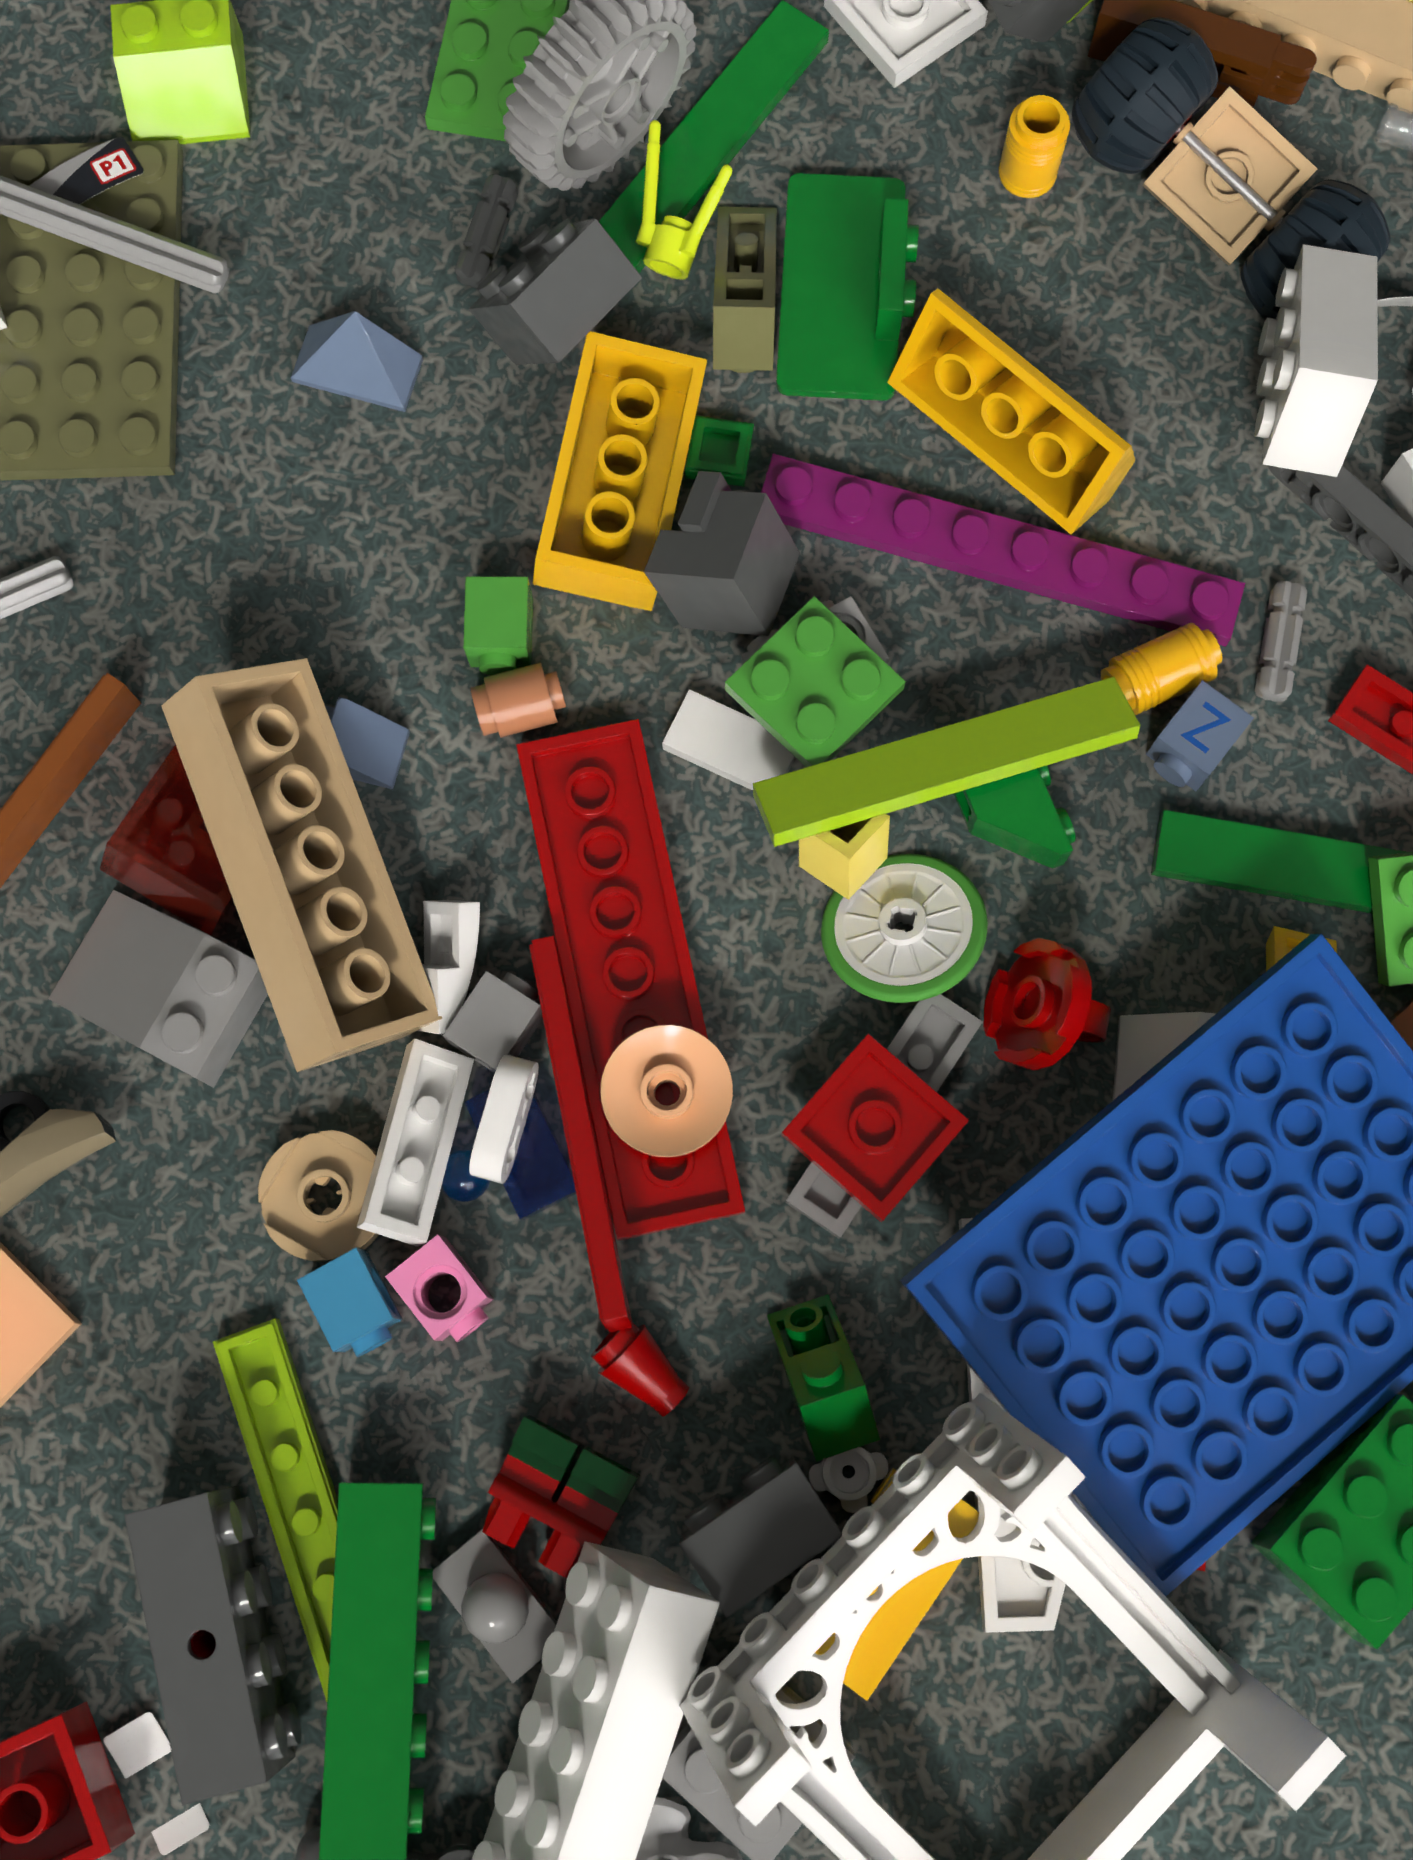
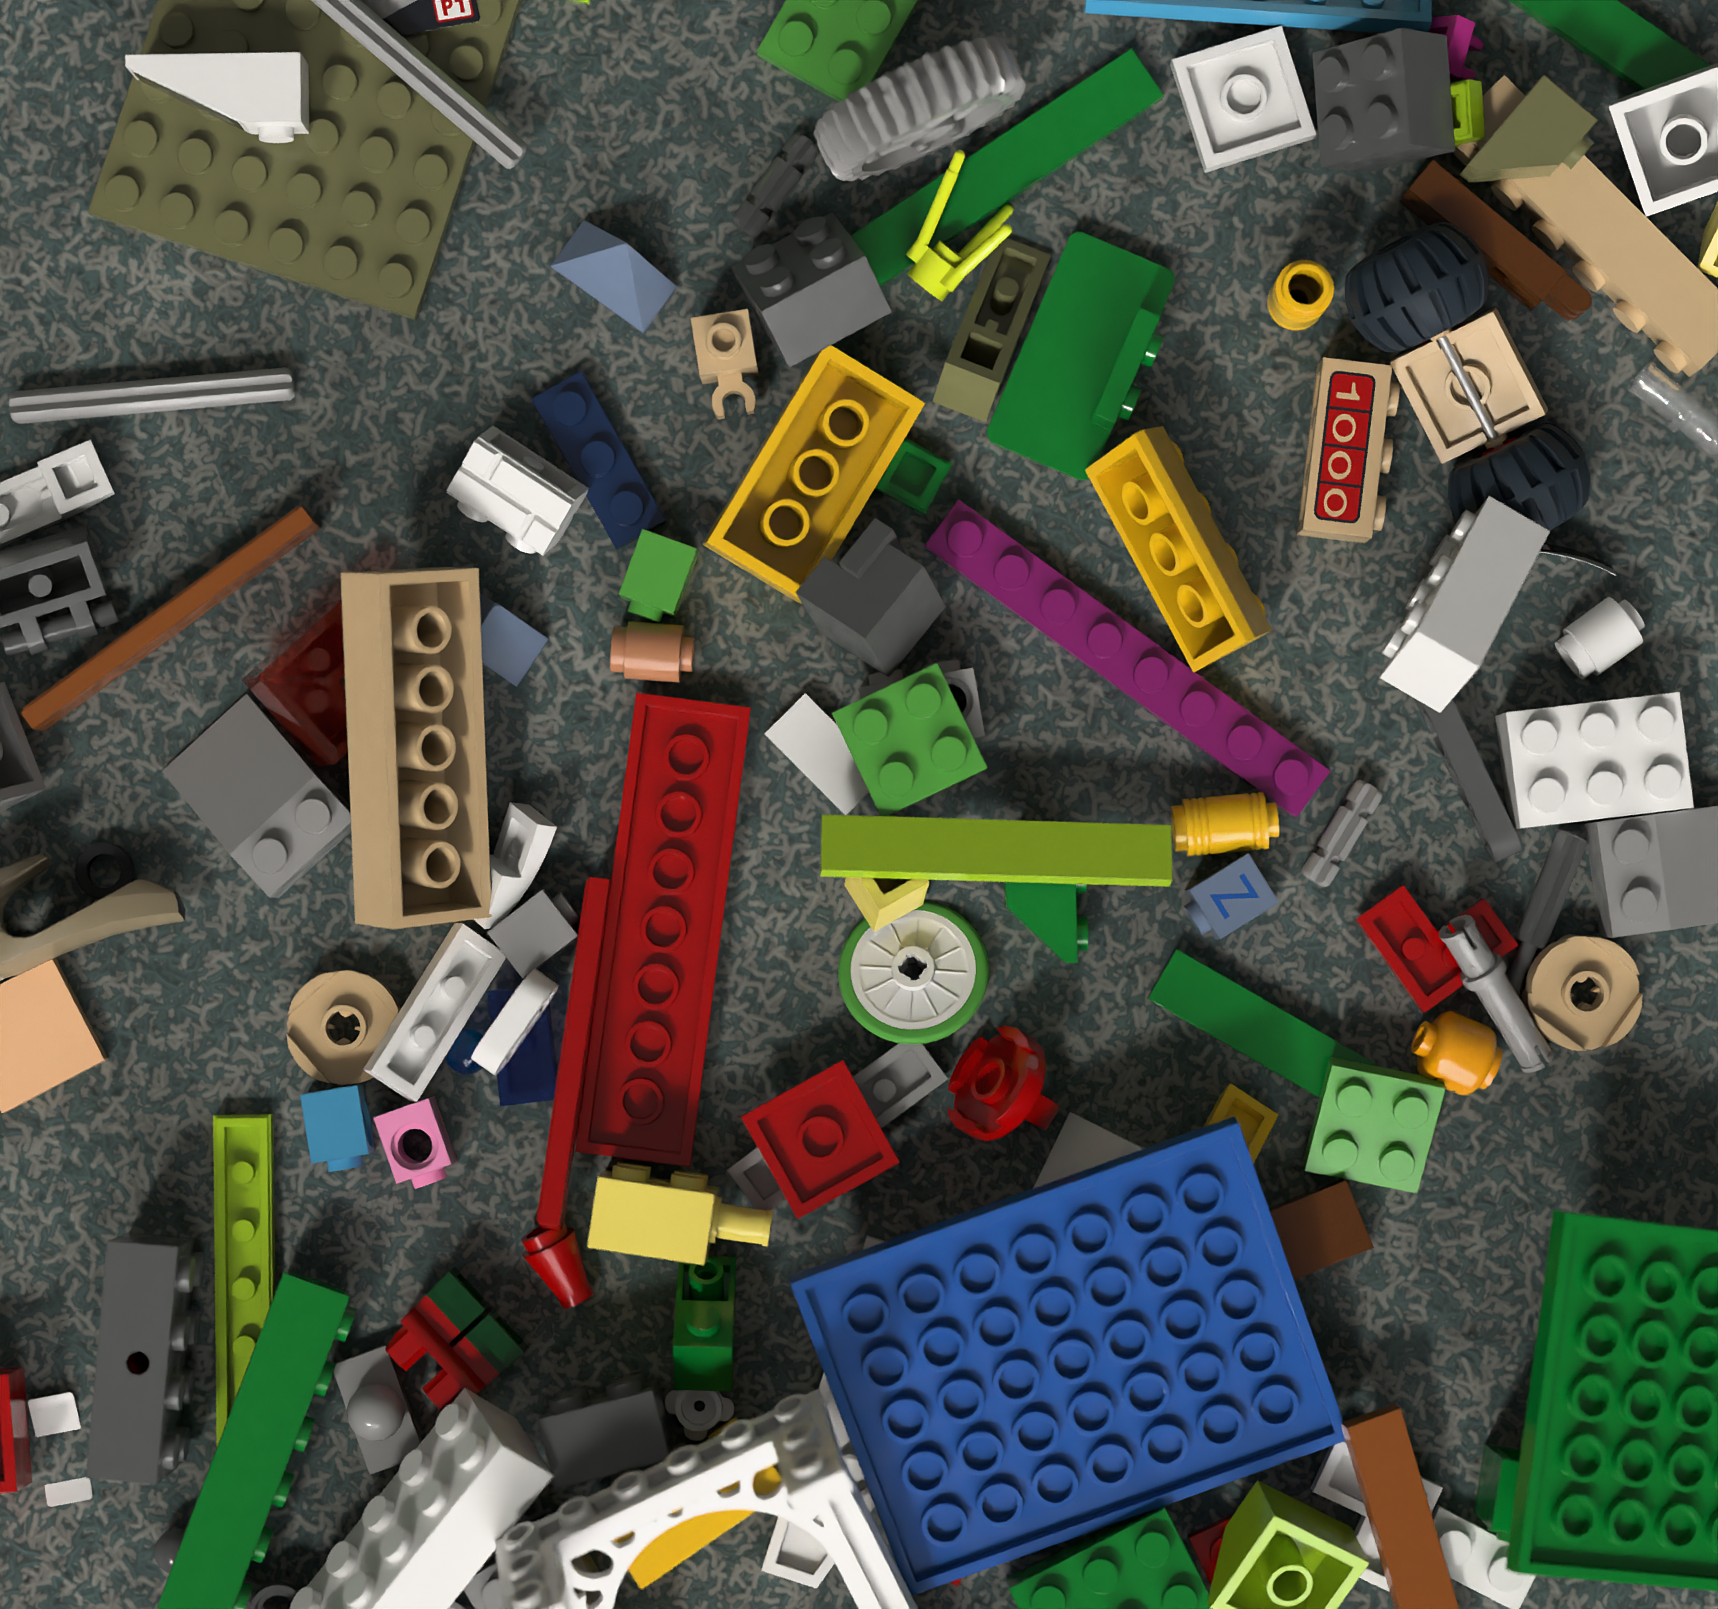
camera: 20 degrees right, 10 degrees up
light nougat dish [601,1025,733,1157] -> none
none -> white brick [446,426,589,556]
none -> dark blue plate [531,371,666,550]
none -> light yellow brick [587,1162,773,1265]
none -> tan brick [691,309,759,420]
none -> brick [1297,357,1400,543]

